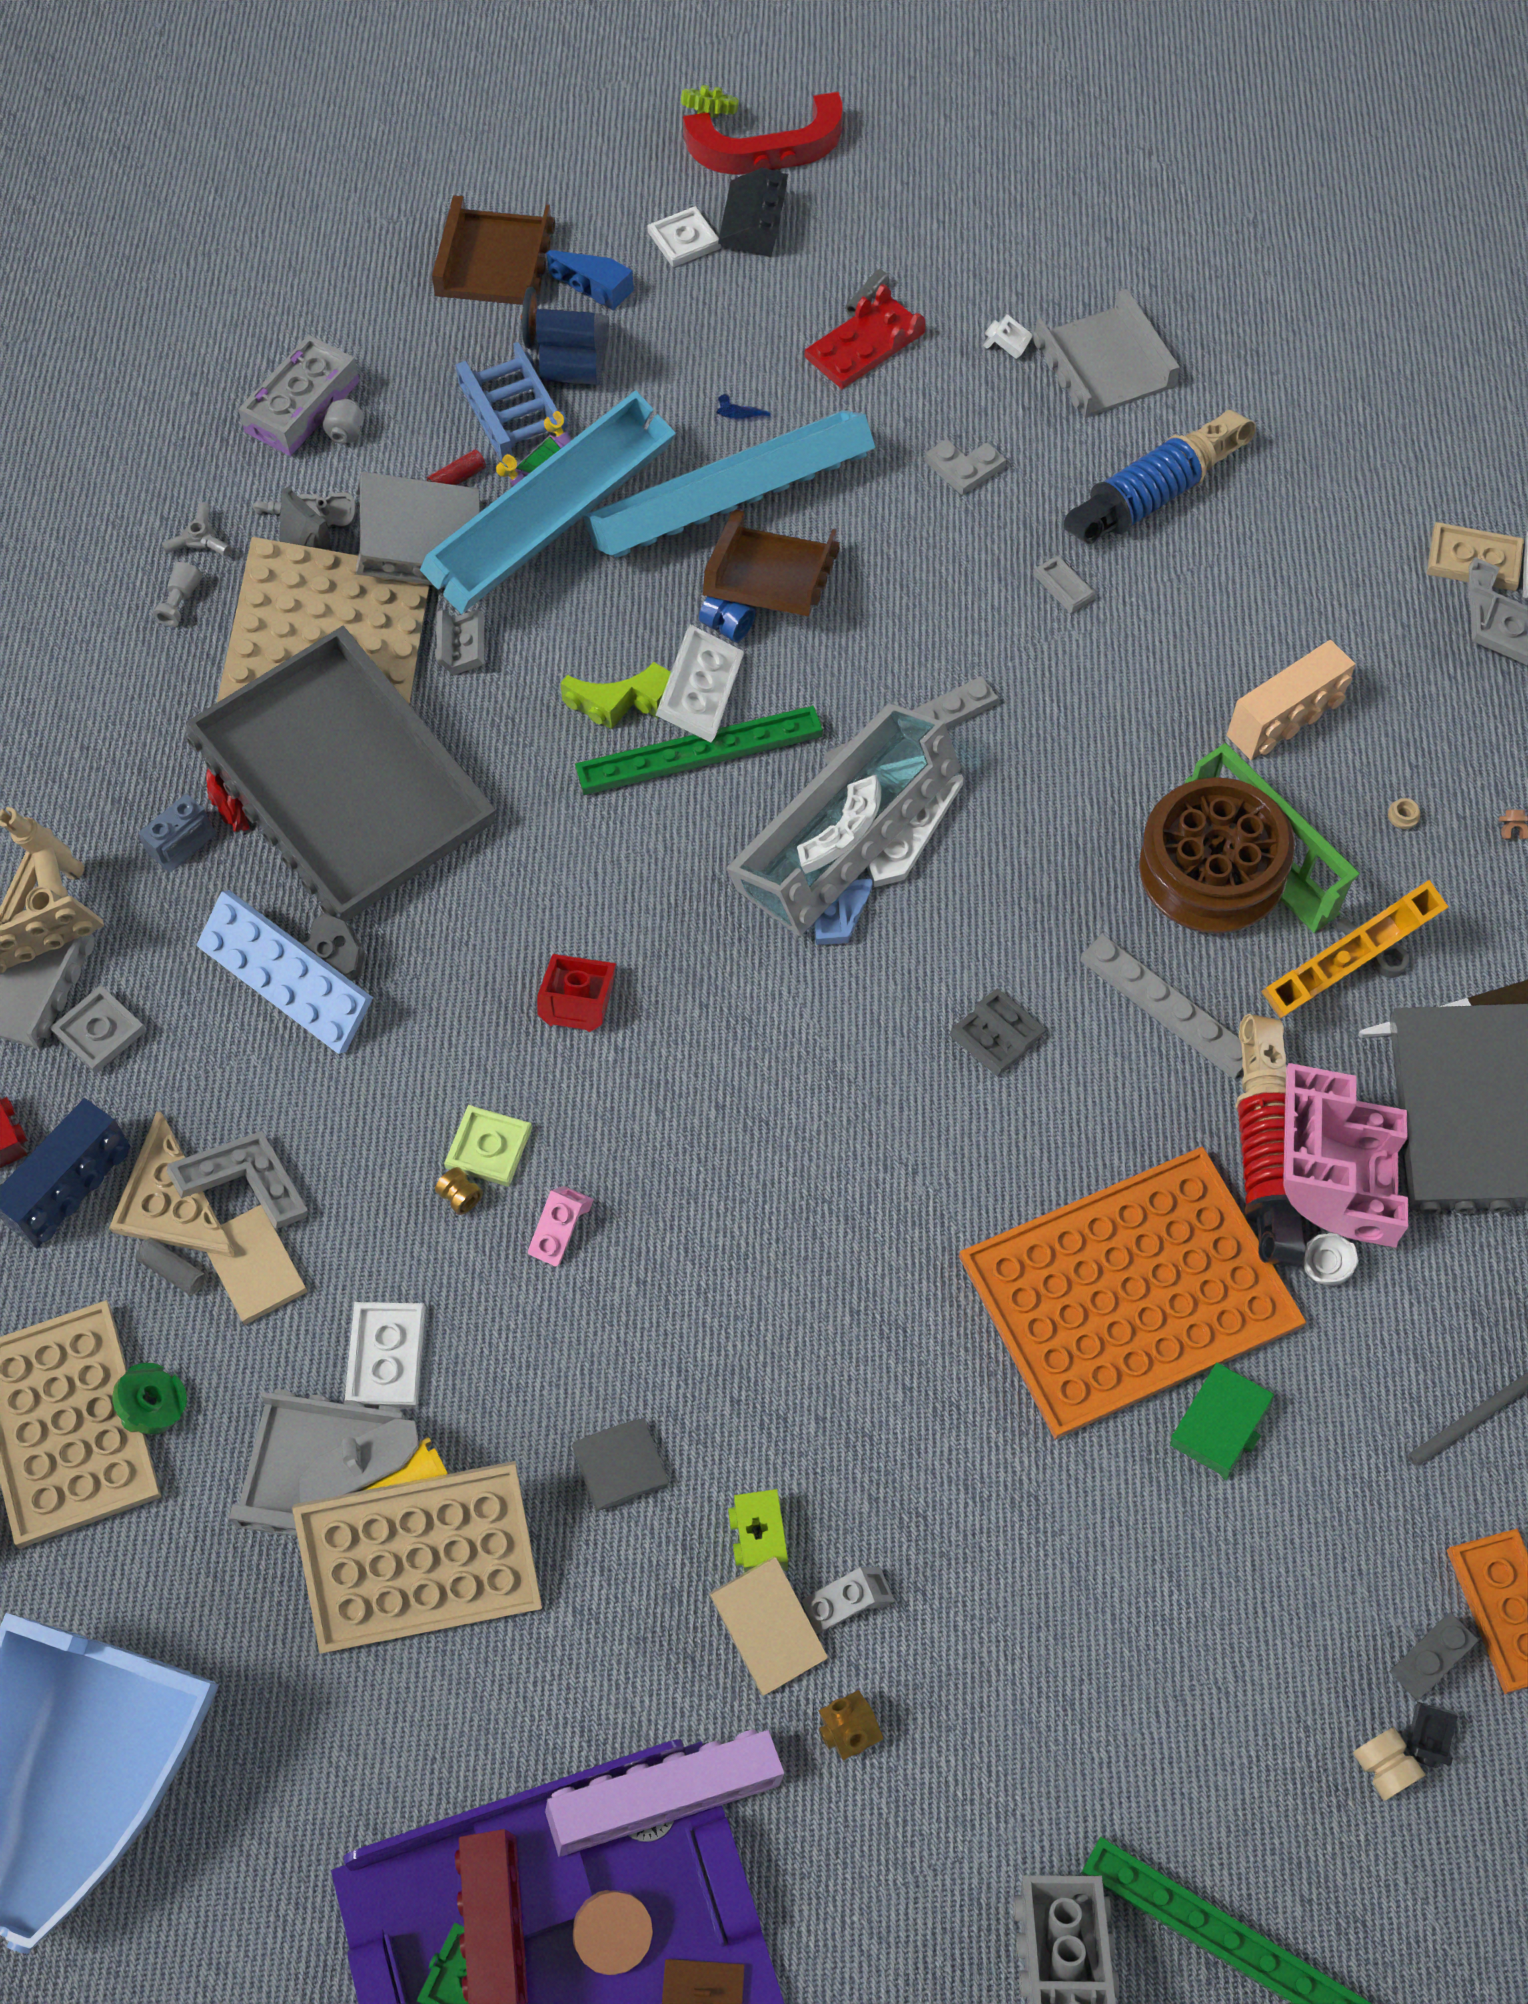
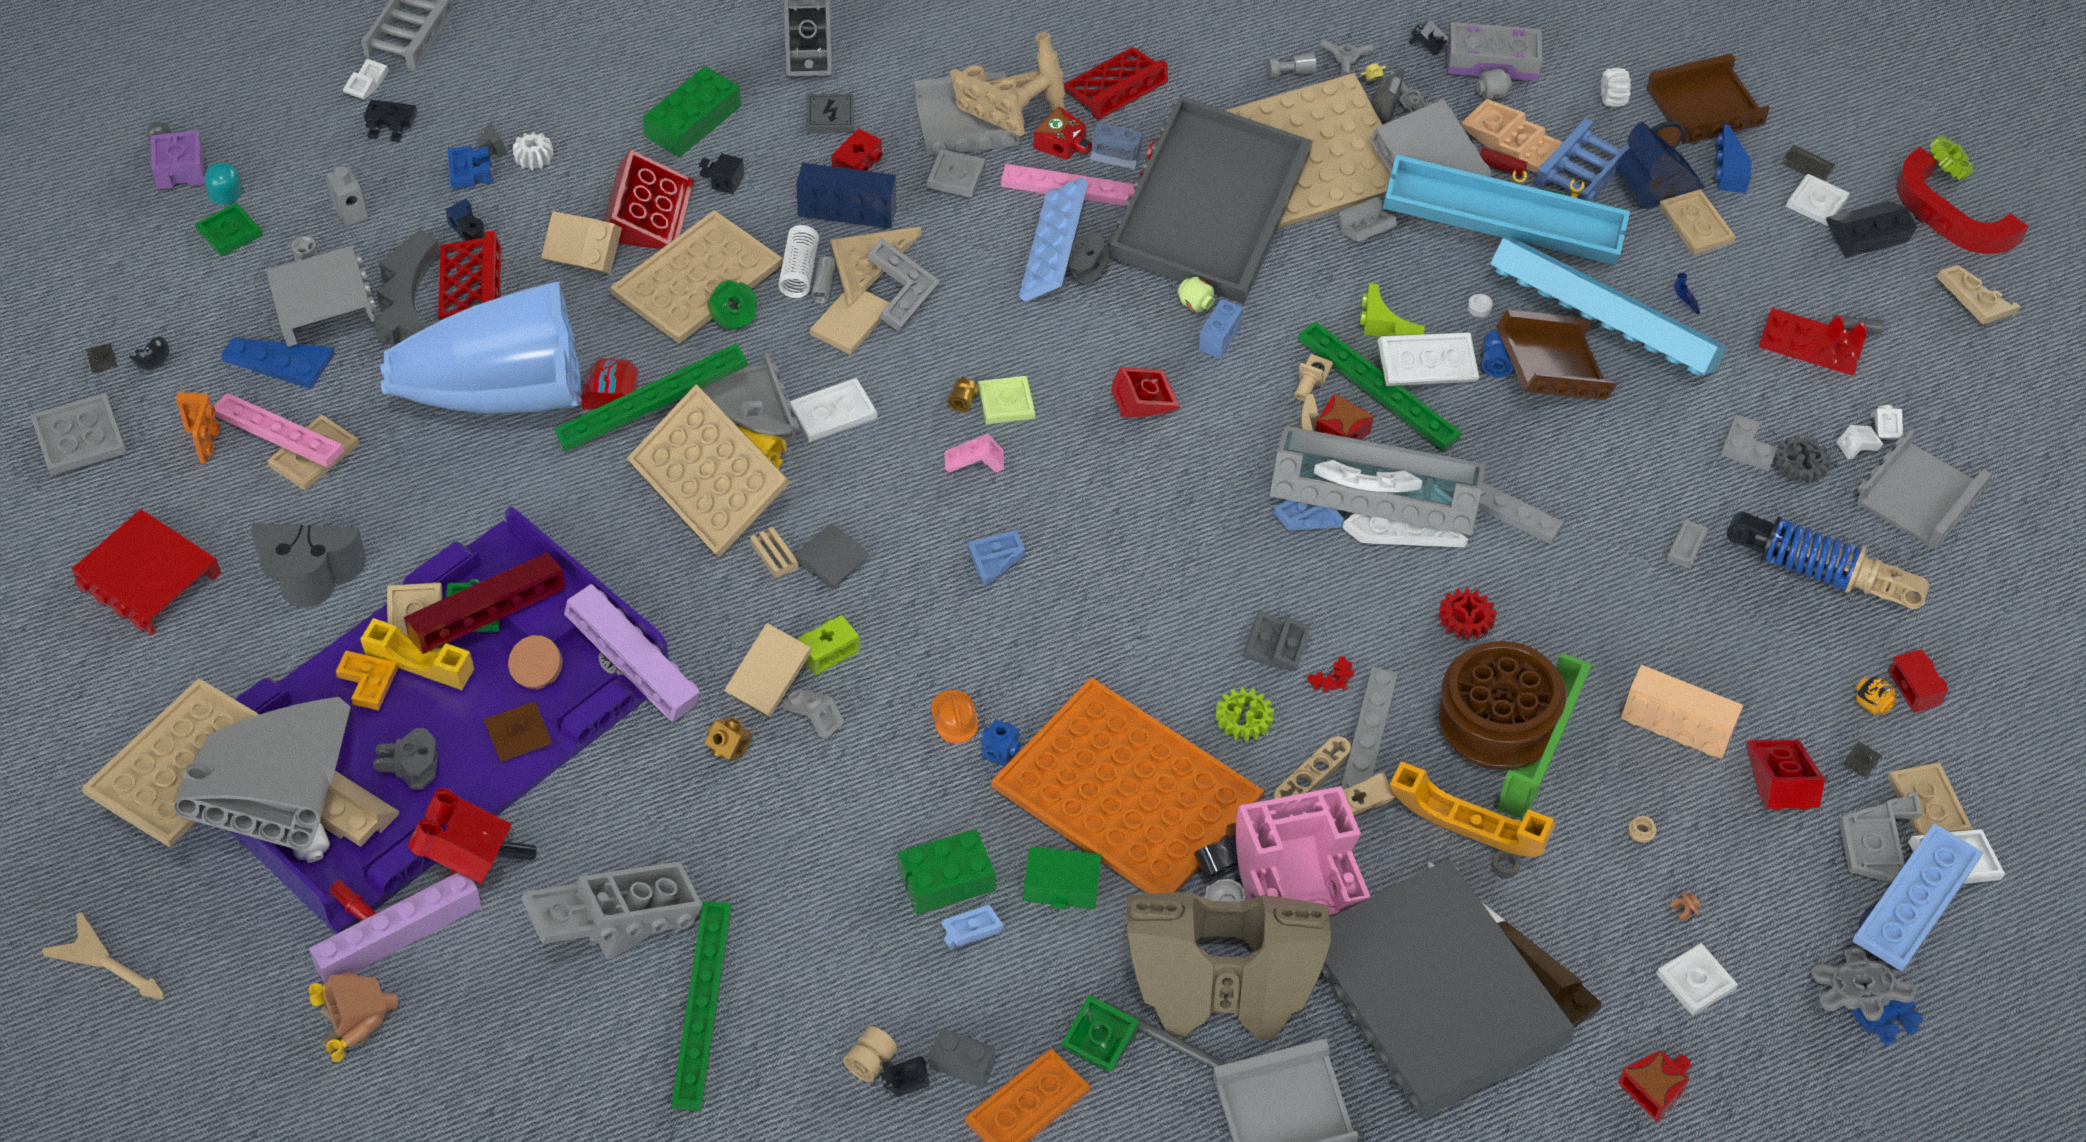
camera: 60 degrees right, 10 degrees down
none -> green plate [554,343,748,452]
none -> red slope [581,358,639,410]
none -> tan tile [750,527,798,579]
none -> white piece [779,225,819,298]
none -> green piece [897,828,996,915]
none -> orange piece [931,690,978,743]
none -> light blue plate [941,905,1004,949]
none -> medium blue wing [967,530,1025,586]
none -> blue brick [980,719,1021,767]
none -> bright pink plate [1001,164,1135,206]
none -> red torso [1033,107,1092,160]
none -> green slope [1061,995,1140,1073]
none -> red fence [1063,47,1168,120]
none -> dark tan piece [1127,892,1331,1041]
none -> yellowish green head [1178,277,1215,313]
none -> medium blue brick [1199,299,1243,359]
none -> lime gear [1215,687,1274,742]
none -> tan beam [1273,736,1351,799]
none -> tan bracket [1294,354,1333,402]
none -> tan slope [1300,394,1318,431]
none -> red animal [1307,656,1354,693]
none -> torso [1315,393,1374,440]
none -> light yellow plate [1360,63,1386,82]
none -> black bracket [1408,20,1448,55]
none -> red gear [1438,588,1497,641]
none -> light nougat slope [1461,99,1563,174]
none -> white tile [1468,294,1493,317]
none -> white gear [1600,68,1631,107]
none -> tan tile [1658,189,1736,255]
none -> red slope [1747,739,1825,810]
none -> dark grey gear [1774,435,1831,485]
none -> clear smoke tile [1781,145,1835,181]
none -> white bracket [1837,425,1883,459]
none -> clear smoke plate [1843,742,1882,779]
none -> light orange head [1856,676,1897,715]
none -> red brick [1888,649,1948,713]
none -> tan wing [1937,265,2021,324]

